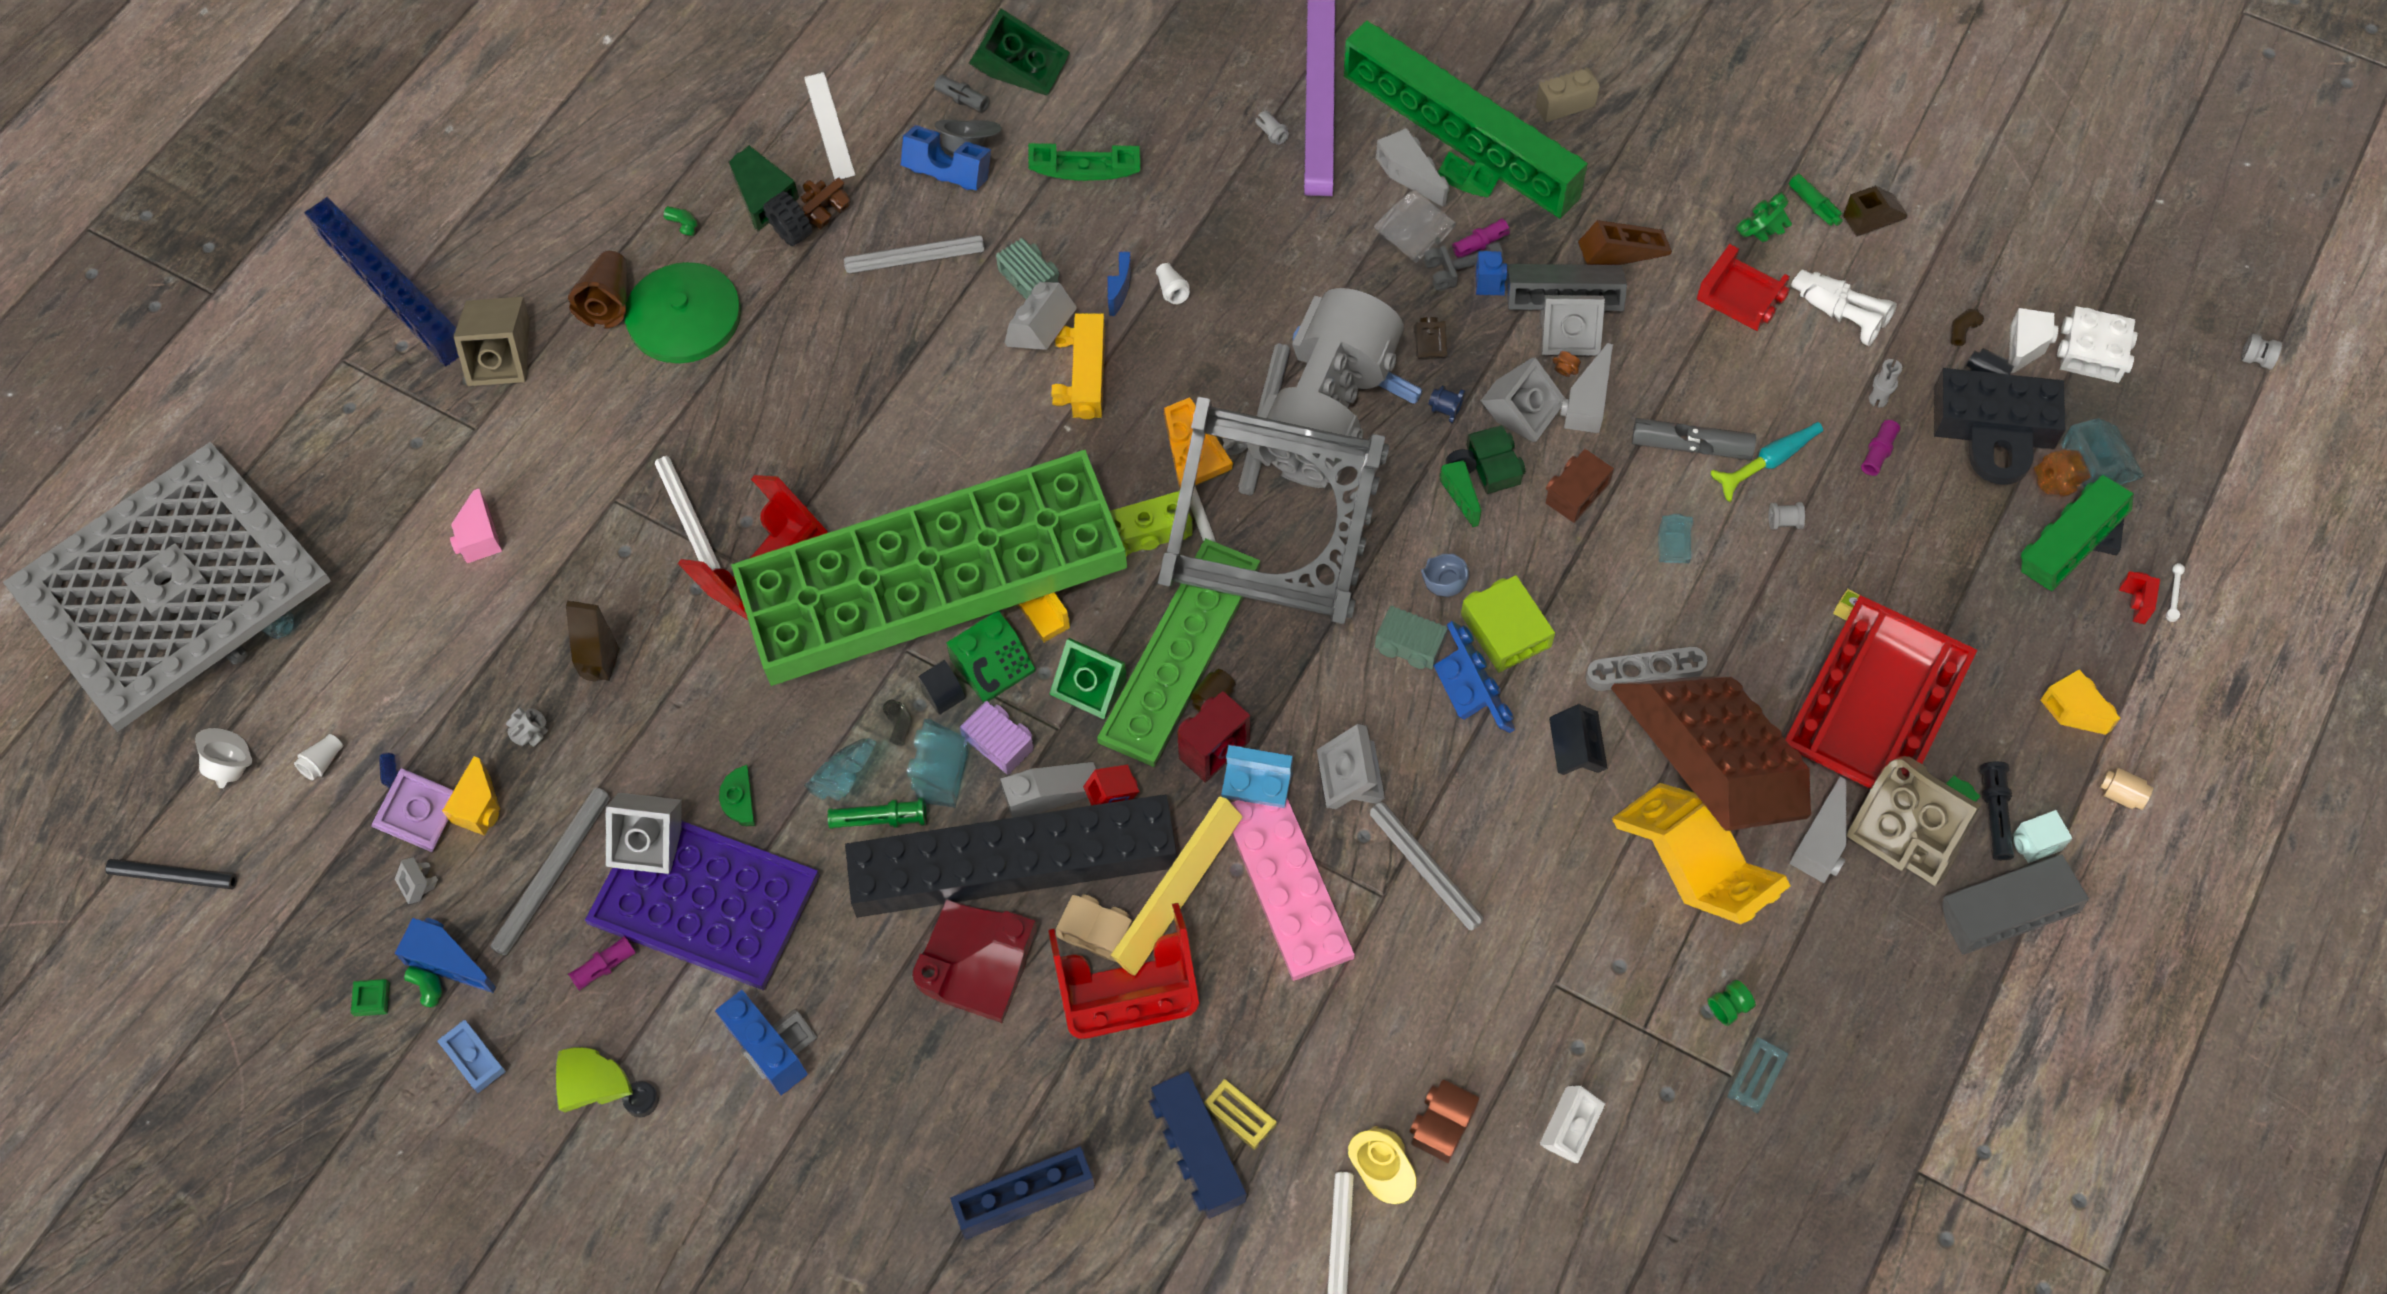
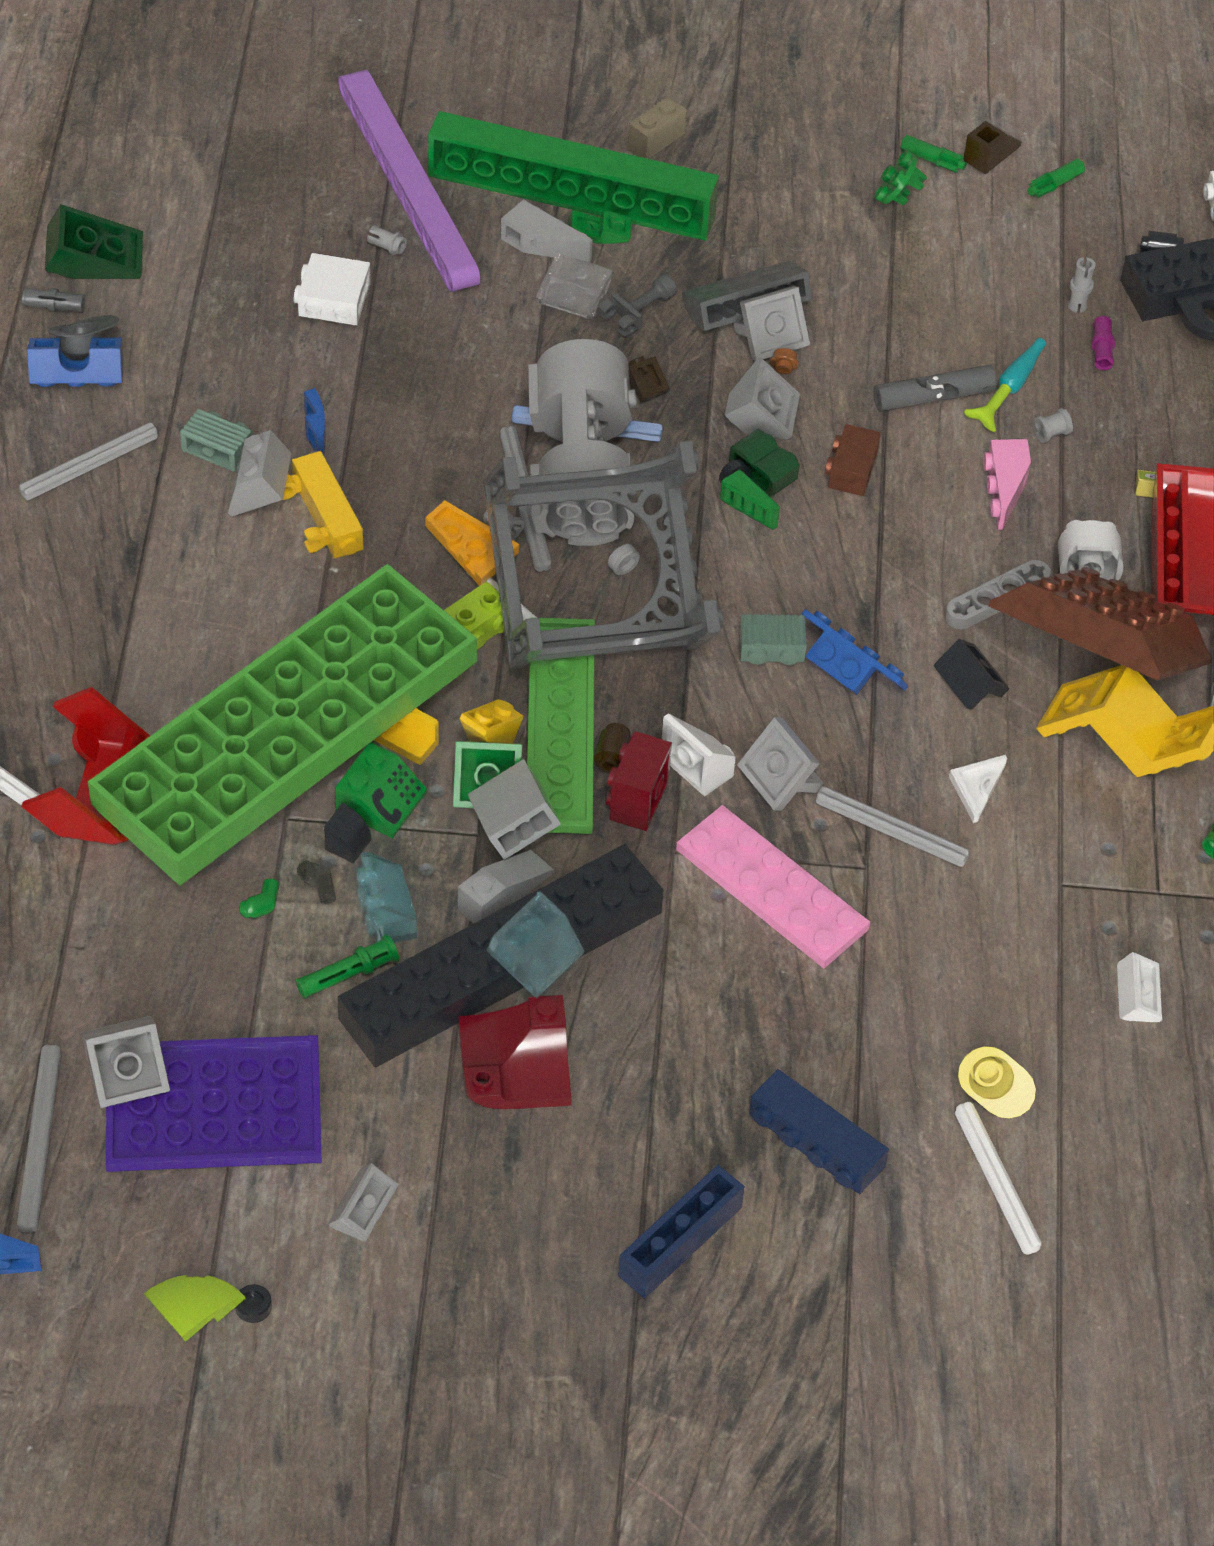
camera: 30 degrees left, 10 degrees down
medium blue plate [437,1020,506,1093] -> none
magenta pin [568,936,636,991] -> none
blue arch [715,990,808,1096] -> none
green plate [719,765,755,826] -> none
clear light blue slope [804,738,877,802] -> none
lavender brick [960,701,1034,775] -> none
green slope [1028,143,1140,181] -> none
red windscreen [1048,903,1199,1039] -> none
tan brick [1056,894,1132,962] -> none
red brick [1083,764,1139,806] -> none
light yellow tile [1111,796,1243,975] -> none
white cone [1156,263,1190,304] -> none
light yellow tile [1204,1079,1277,1150] -> none
dark azure bracket [1221,745,1293,808] -> none
copper brick [1409,1079,1480,1163] -> none
sand blue hair [1421,554,1470,597] -> none
dark blue brick [1428,385,1465,424] -> none
magenta pin [1452,218,1510,259] -> none
lime brick [1461,575,1555,673] -> none
blue brick [1475,251,1507,295] -> none
light grey slope [1560,343,1613,433] -> none
reddish brown slope [1578,220,1672,265] -> none
clear light blue bracket [1658,514,1693,564] -> none
red panel [1696,244,1790,331] -> none
white piece [1791,269,1897,346] -> none
dark brown arm [1951,308,1984,346] -> none
white slope [2008,308,2058,373] -> none
none -> green arm [239,878,280,918]
none -> white brick [294,253,371,325]
none -> yellow slope [460,699,524,743]
none -> light grey brick [468,759,561,860]
none -> clear light blue slope [487,892,584,998]
none -> light grey tile [608,544,640,575]
none -> white slope [662,713,736,796]
none -> white tile [949,755,1007,823]
none -> bright pink slope [983,439,1031,530]
none -> green piece [1027,158,1085,198]
none -> white brick [1058,520,1123,581]

